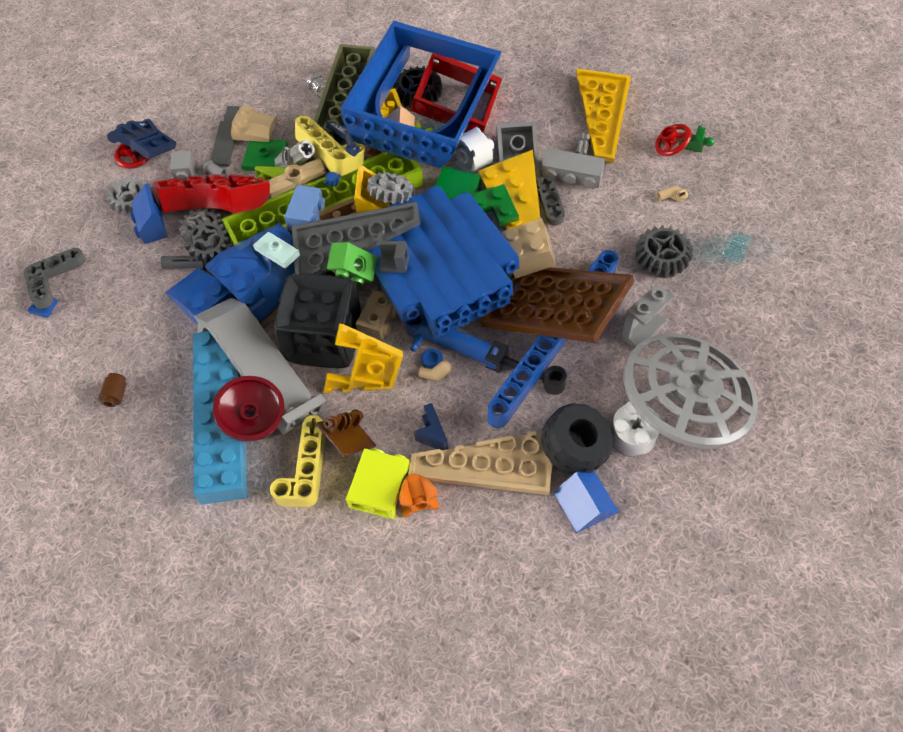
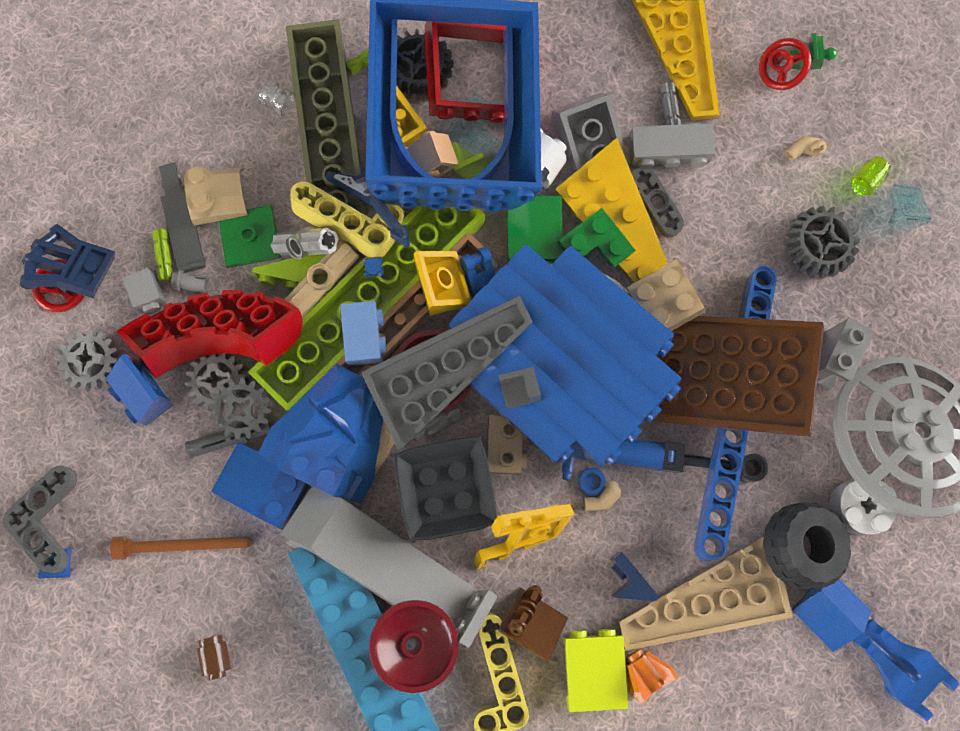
camera: 30 degrees left, 20 degrees up
light aqua plate [253,232,300,268] -> none
bright green brick [327,242,378,285] -> none
light grey gear [367,172,413,204] -> none
none -> dark orange piece [110,536,252,560]
none -> lime axle [152,229,174,282]
none -> clear neon green brick [851,156,891,196]
none -> blue animal [852,619,960,722]

